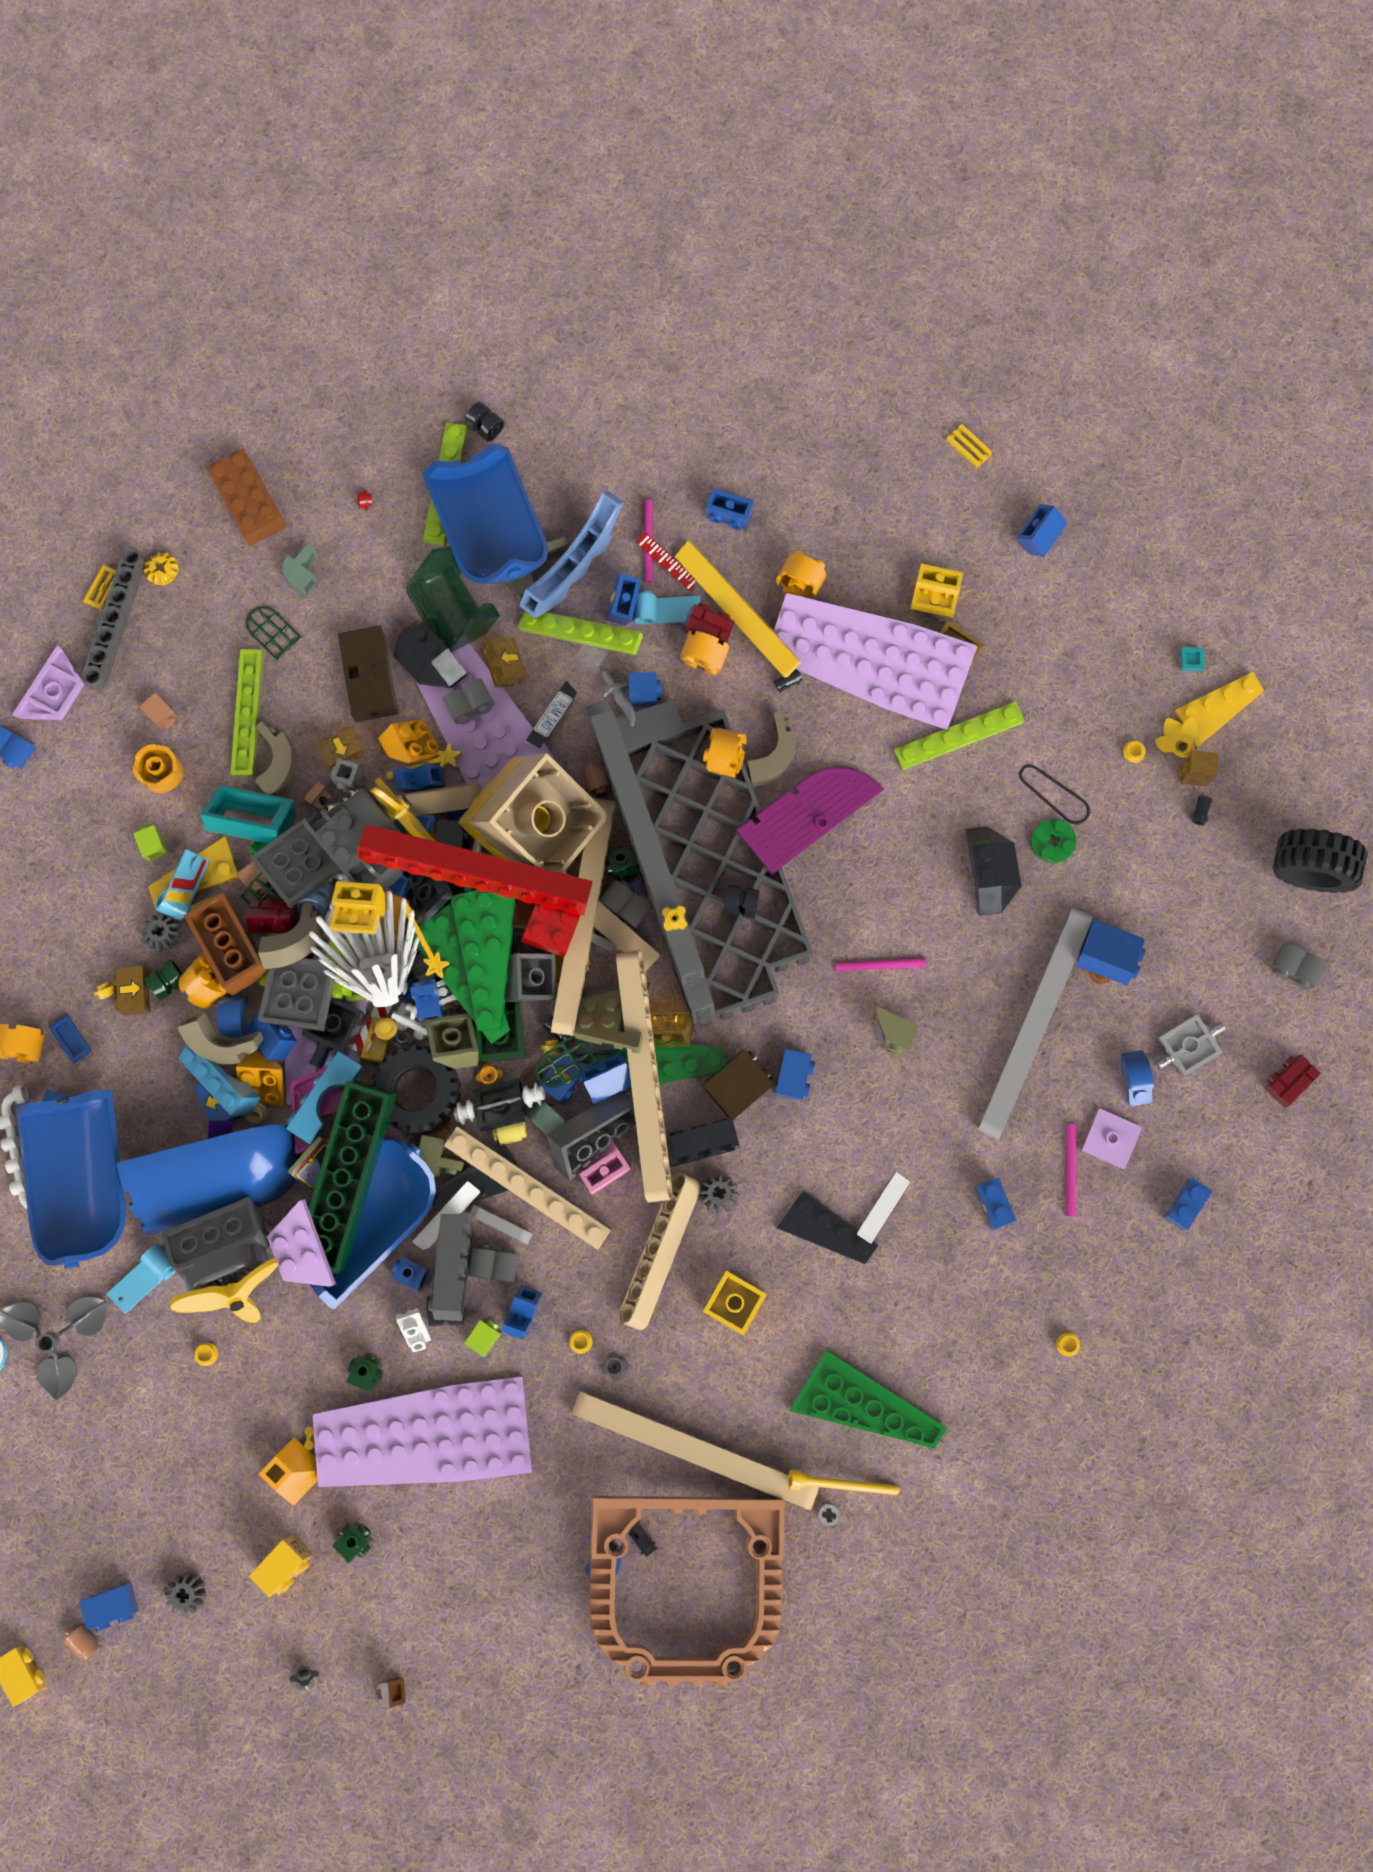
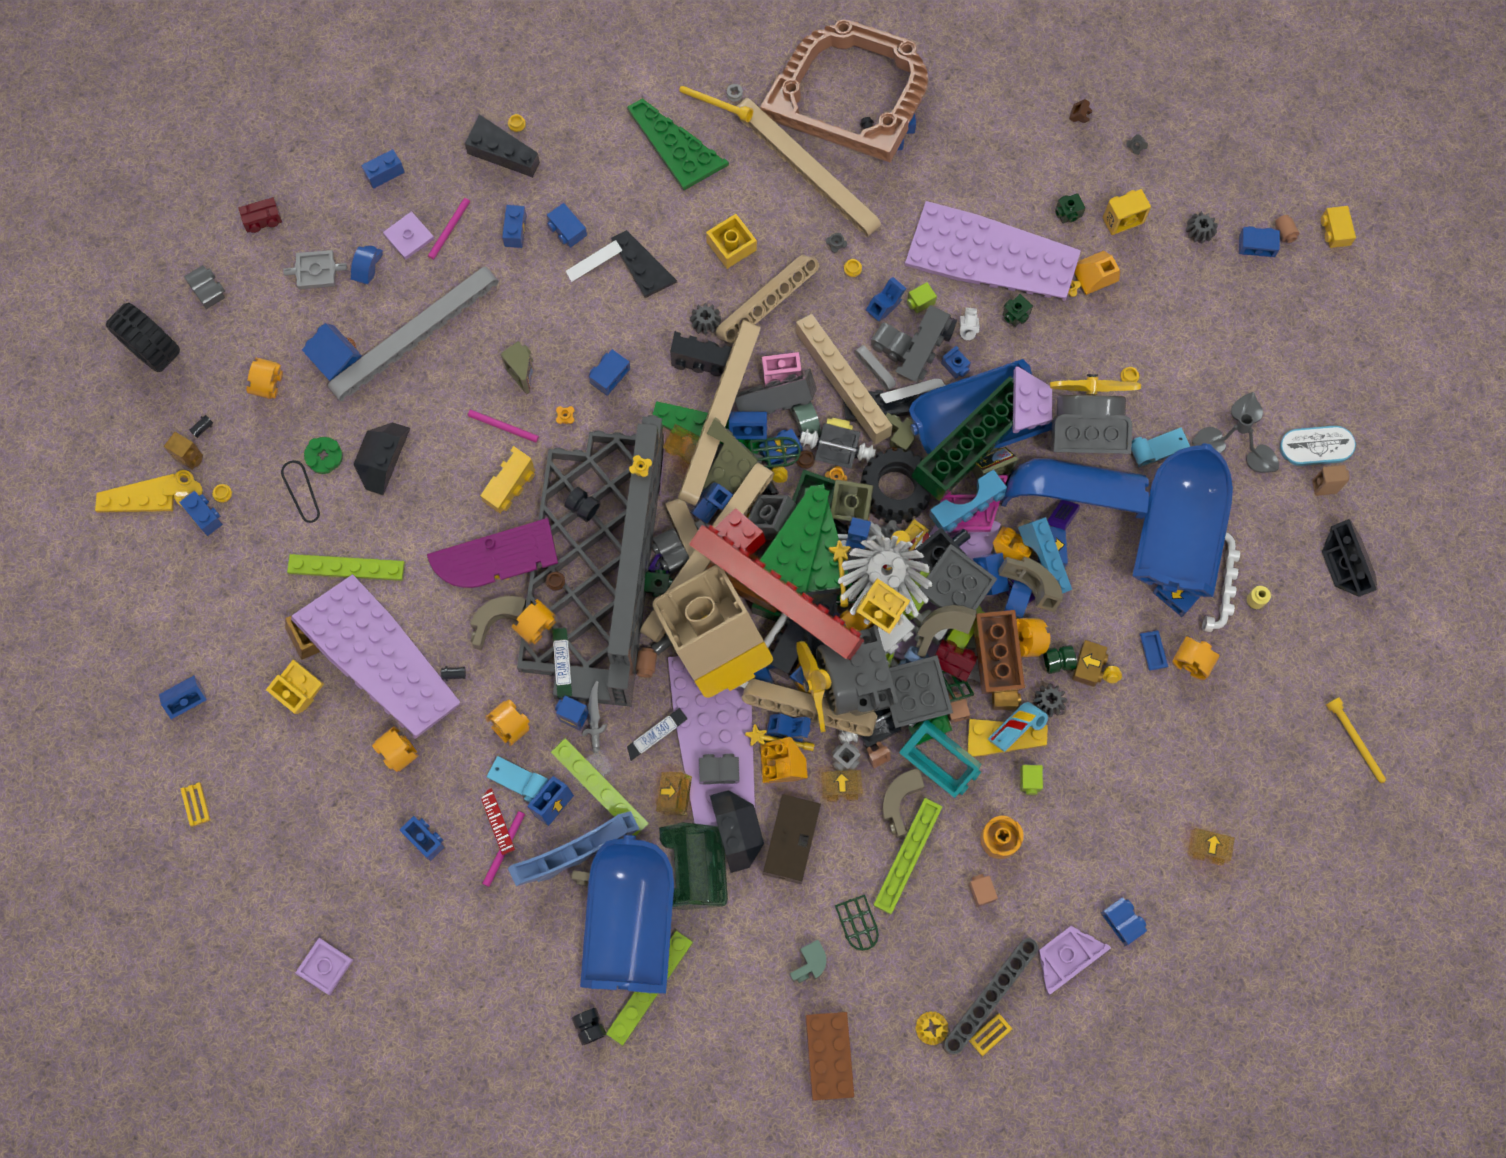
camera: 165 degrees left, 5 degrees down
red plate [357,489,372,511] -> none
yellow tile [674,541,802,677] -> none
dark red brick [682,603,735,646] -> none
dark brown brick [701,1050,774,1120] -> none
teal plate [1180,647,1205,672] -> none
none -> blue brick [179,491,223,536]
none -> light orange brick [246,357,283,399]
none -> lavender plate [295,938,354,995]
none -> black wedge [465,114,540,178]
none -> yellow wedge [480,446,535,514]
none -> reddish brown plate [546,572,565,591]
none -> blue brick [547,203,587,248]
none -> sticker [552,628,572,698]
none -> light orange plate [556,406,575,424]
none -> blue brick [690,482,733,524]

